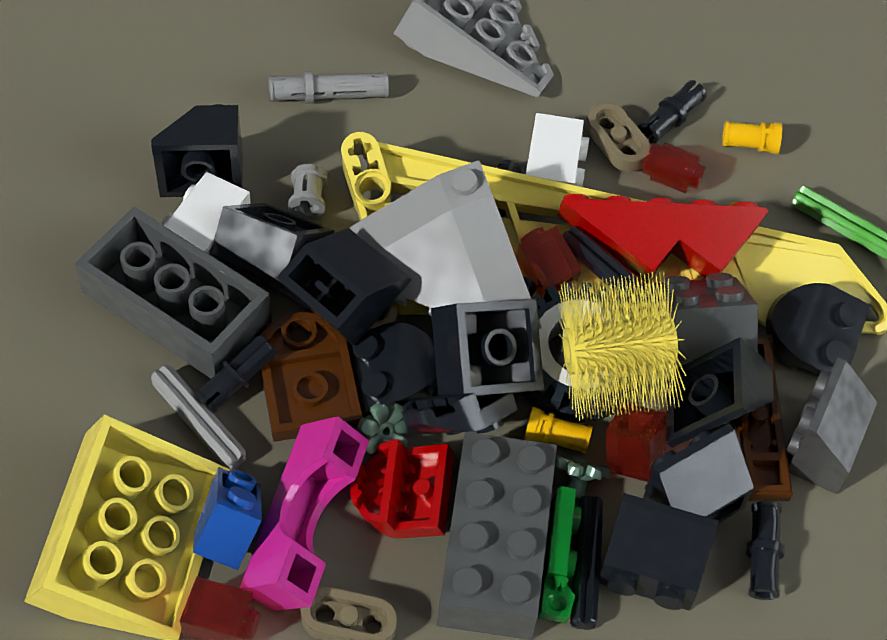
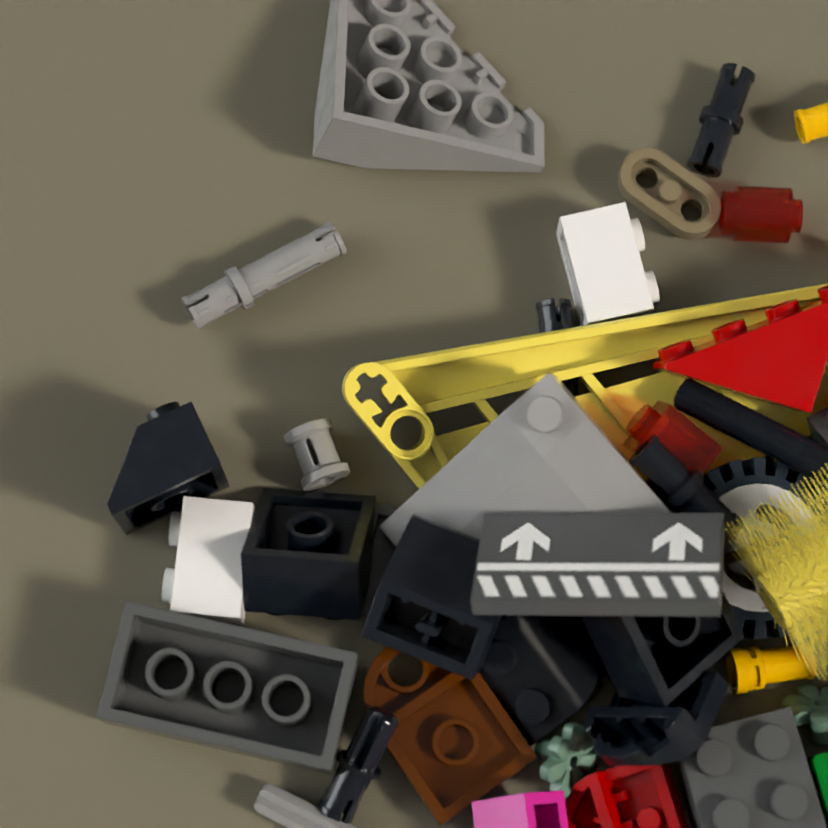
camera: 20 degrees left, 20 degrees up
none -> dark grey tile [470,513,725,617]
none -> black pin [629,434,740,536]

